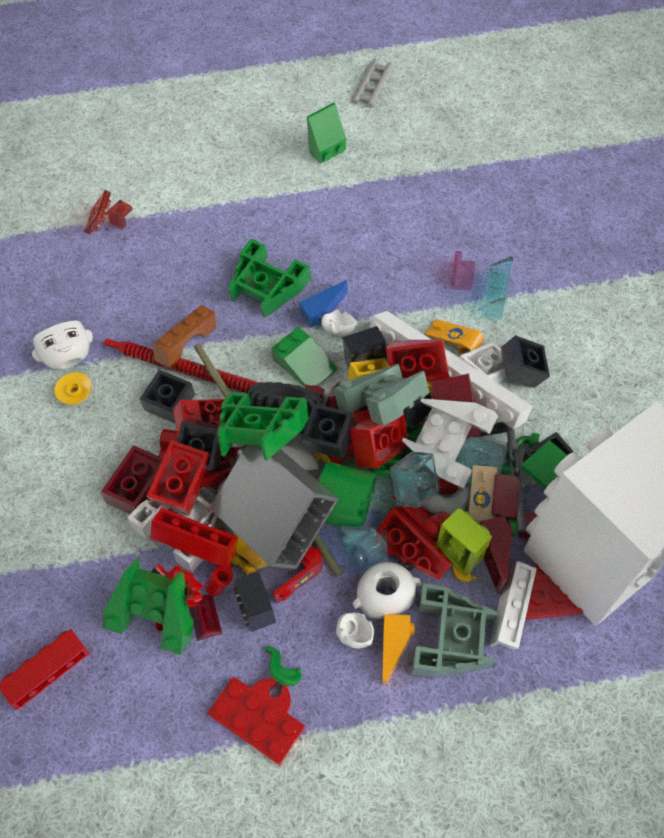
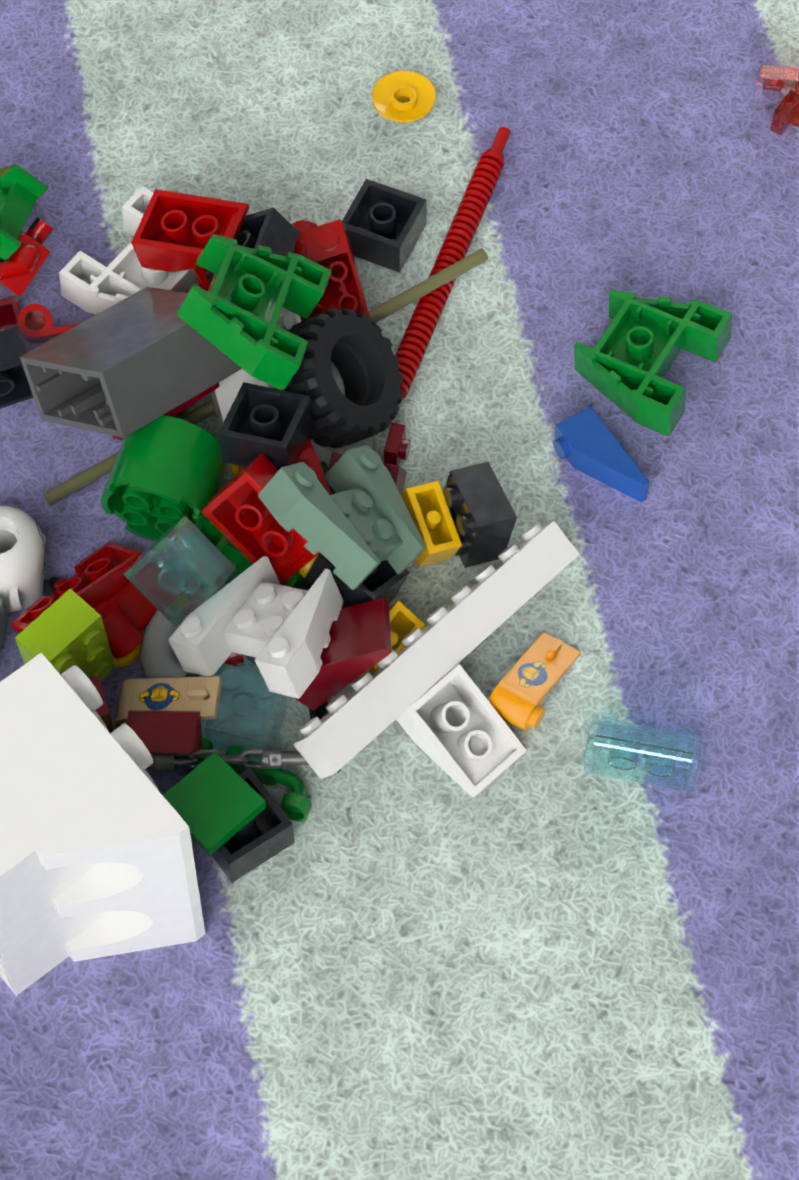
camera: 85 degrees right, 0 degrees up
white piece [32,320,93,370] -> none
dark red slope [101,445,163,514] -> none
red brick [150,508,238,568] -> none
dark orange arch [153,305,216,368] -> none
slope [271,326,337,387] -> none
red door [272,547,323,603] -> none
white hair [321,309,357,337] -> none
clear light blue slope [340,526,387,571] -> none
red slope [386,340,450,381] -> none
clear pink panel [451,251,475,291] -> none
black brick [501,335,550,388] -> none

